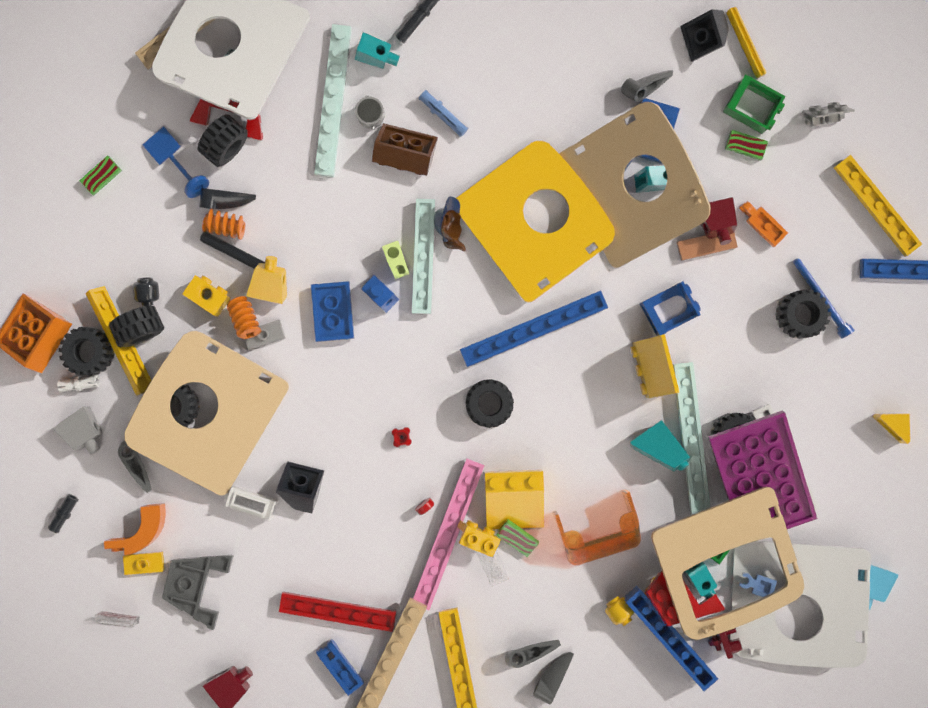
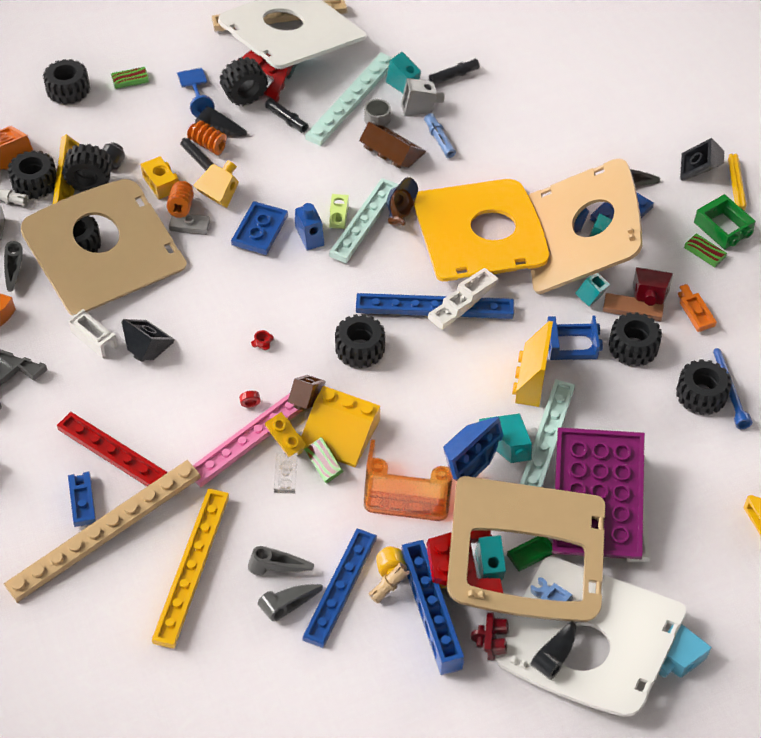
camera: 25 degrees right, 35 degrees down
none -> black tyre [43,59,90,105]
none -> black pin [265,98,309,133]
none -> reddish brown slope [288,375,326,410]
none -> blue tile [302,528,377,649]
none -> tan pin [369,563,410,603]
none -> light grey torso [401,78,445,116]
none -> white slope [428,268,499,330]
none -> blue wedge [443,417,504,481]
none -> black piece [531,621,576,680]
none -> teal brick [575,273,610,306]
none -> black tyre [609,312,662,366]

